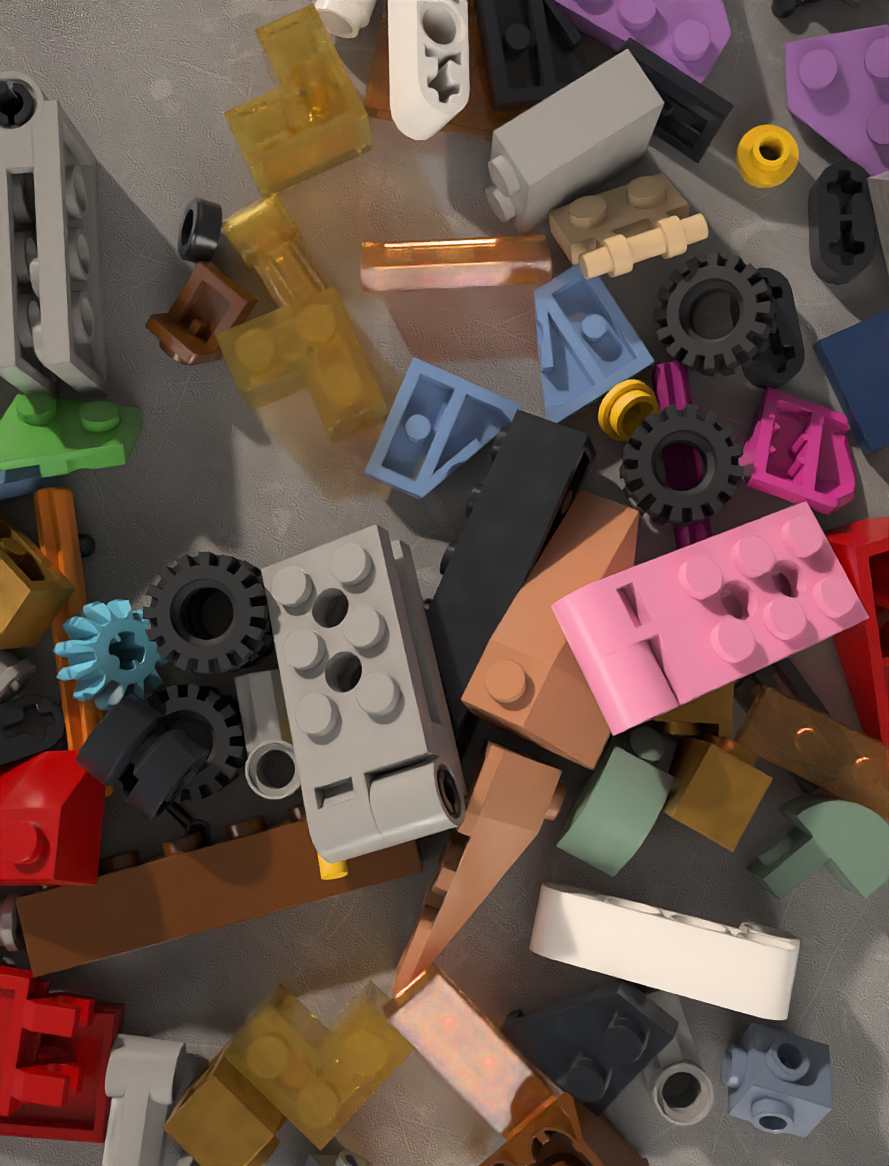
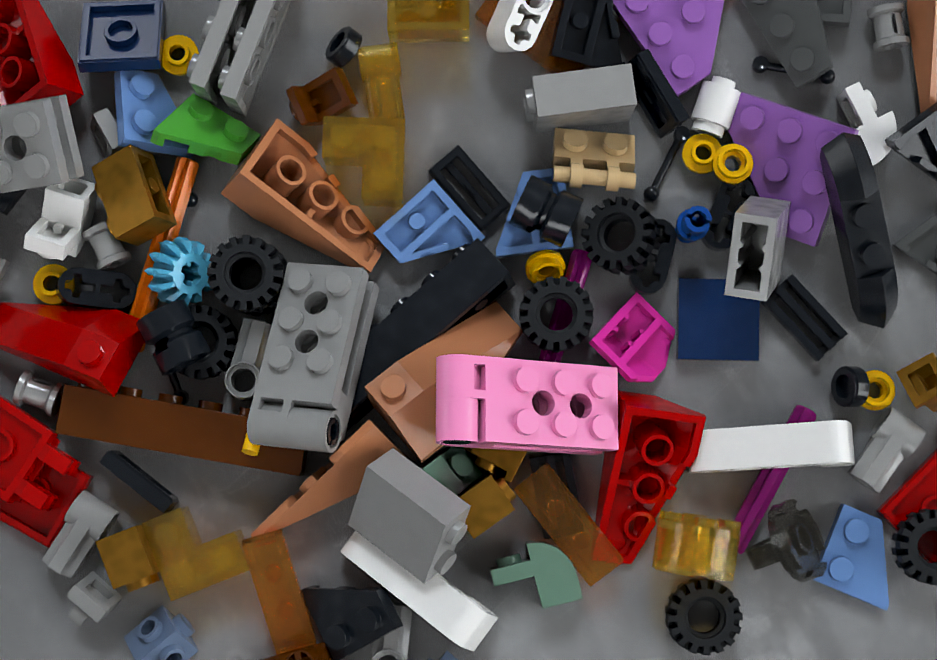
camera: 25 degrees right, 0 degrees up
clear orange tile [361,234,552,292] -> none
none -> black tile [99,450,179,513]
none -> nougat wedge [220,118,385,274]
none -> light grey brick [348,448,471,584]
none -> black tile [428,145,511,232]
none -> black wheel [509,175,584,248]
none -> black hinge [643,126,690,202]
none -> blue pin [675,205,712,243]
none -> white brick [691,76,741,139]
none -> yellow plate [712,144,753,184]

